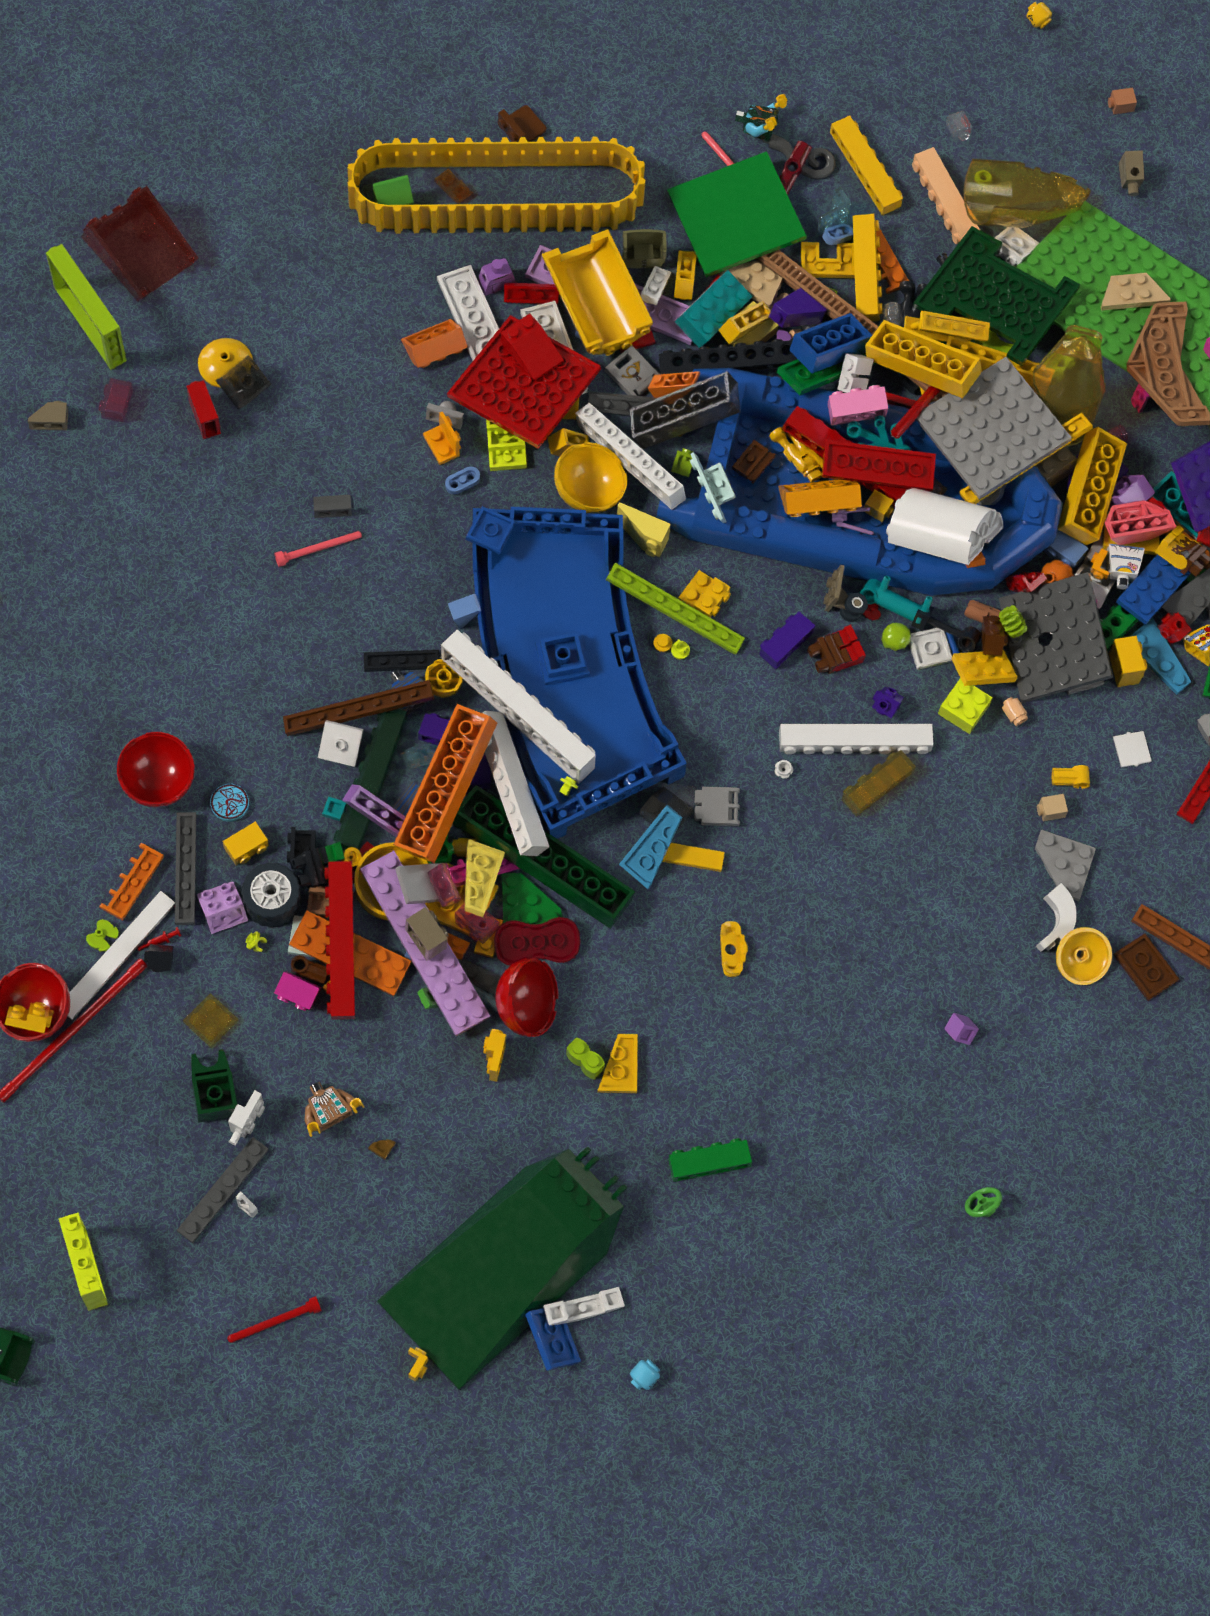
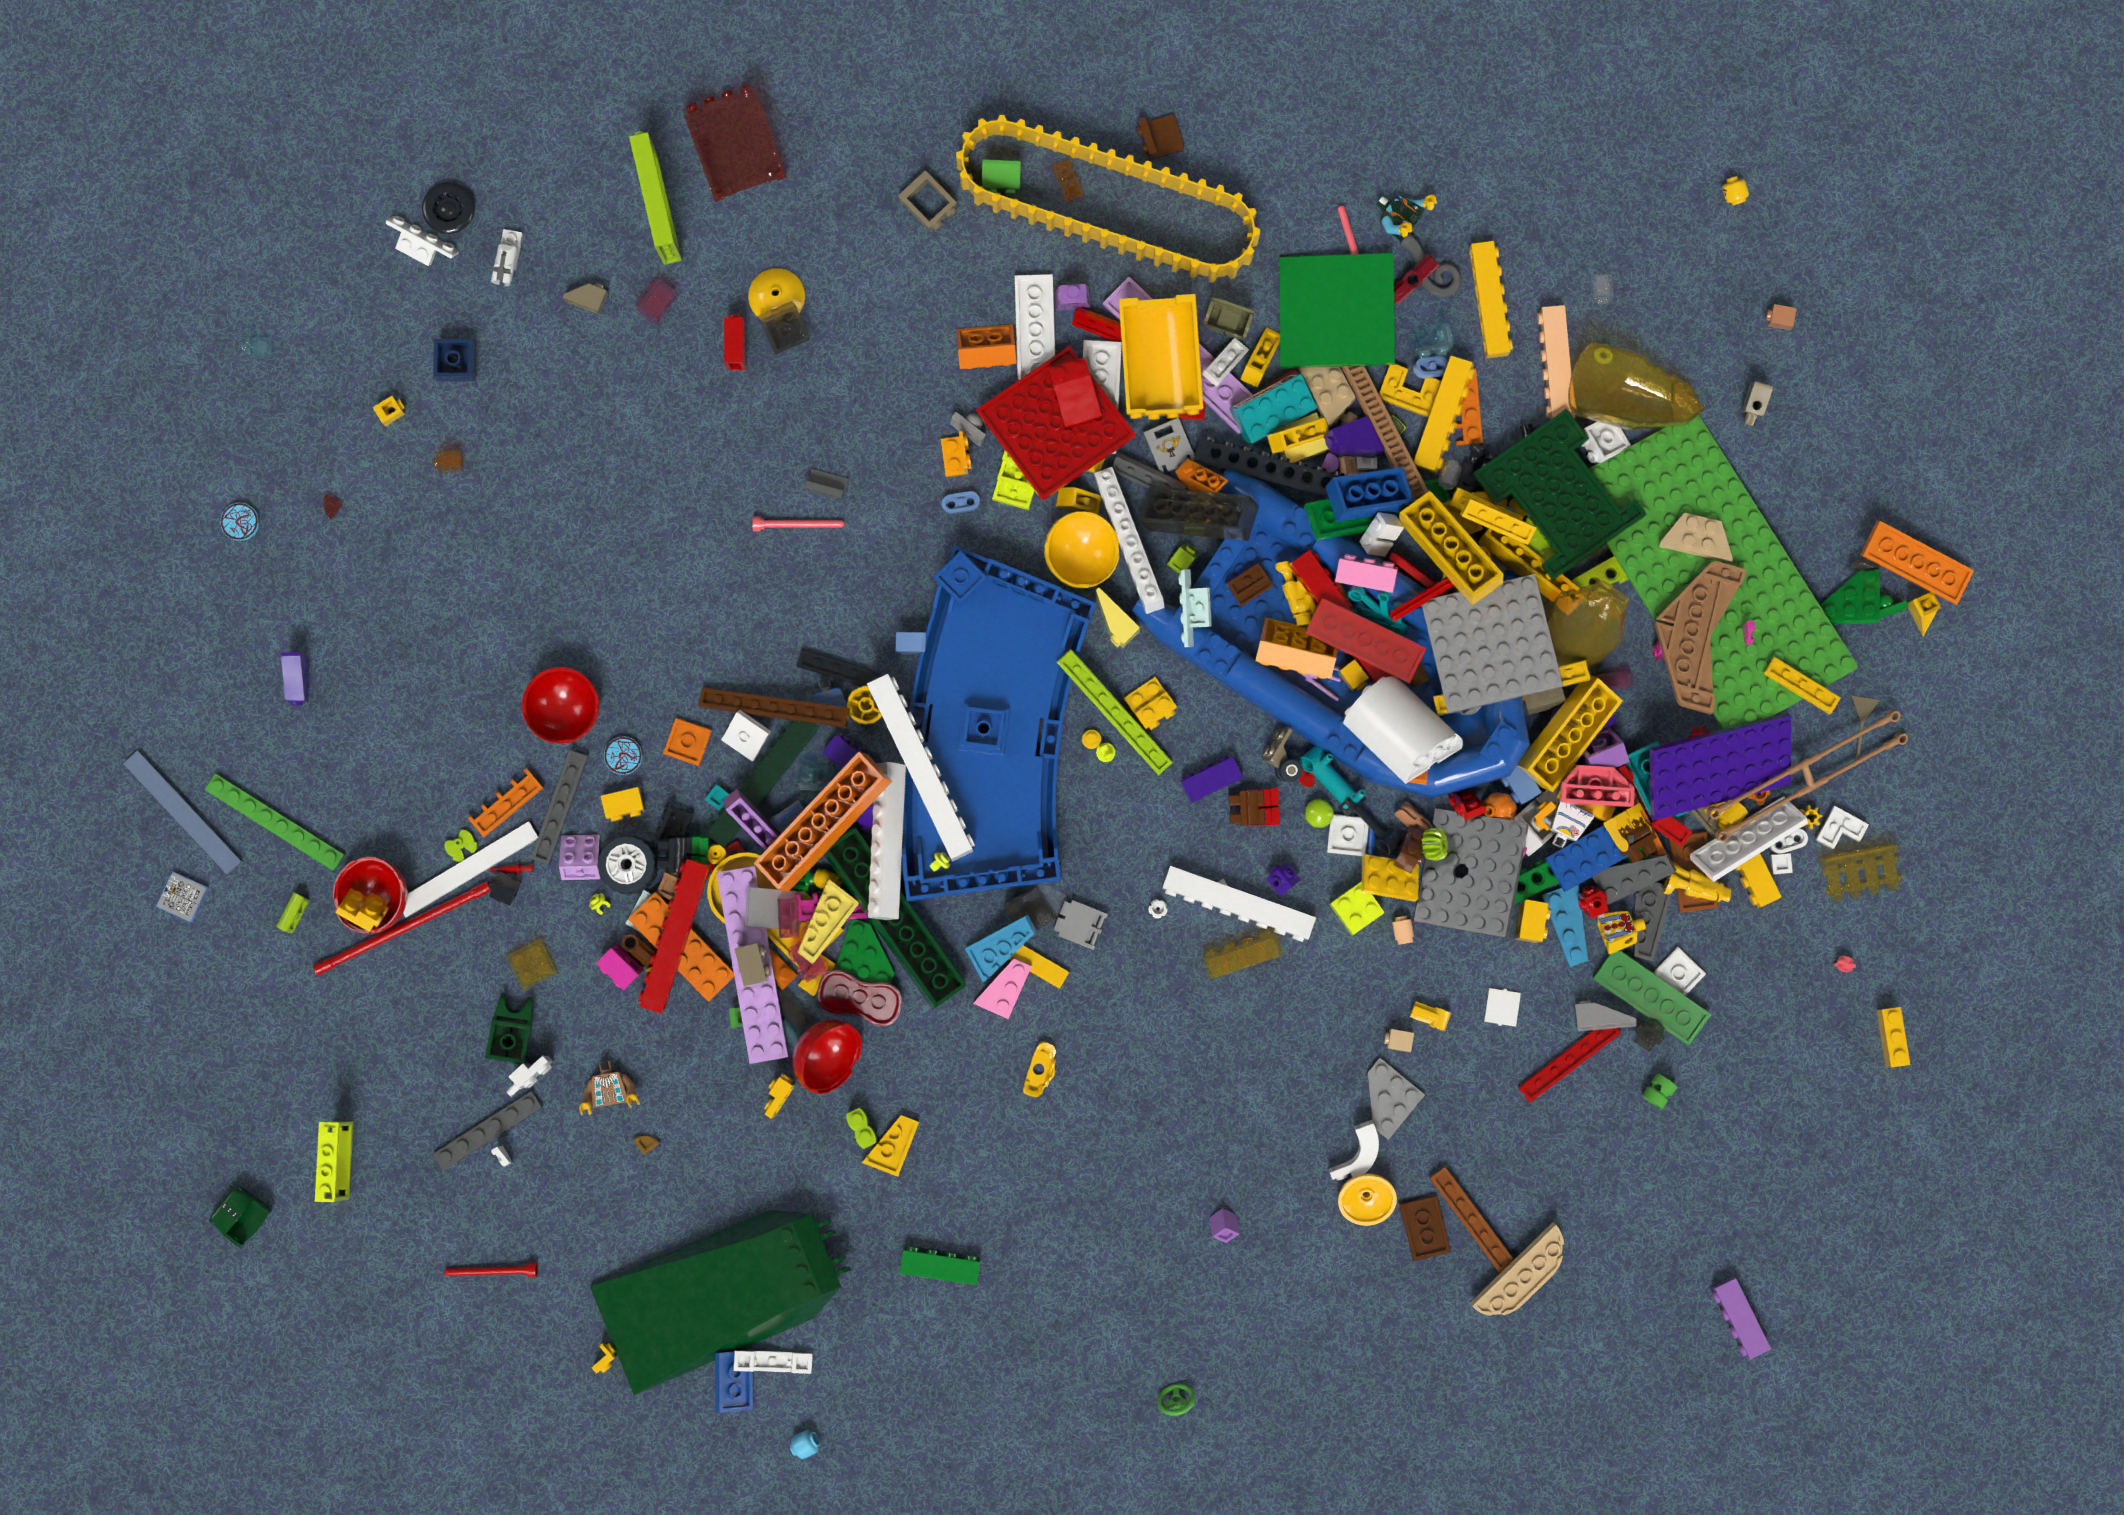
camera: 25 degrees right, 15 degrees up
none -> orange tile [663,718,712,767]
none -> dark tan window [898,170,957,232]
none -> bright pink wing [973,958,1032,1019]

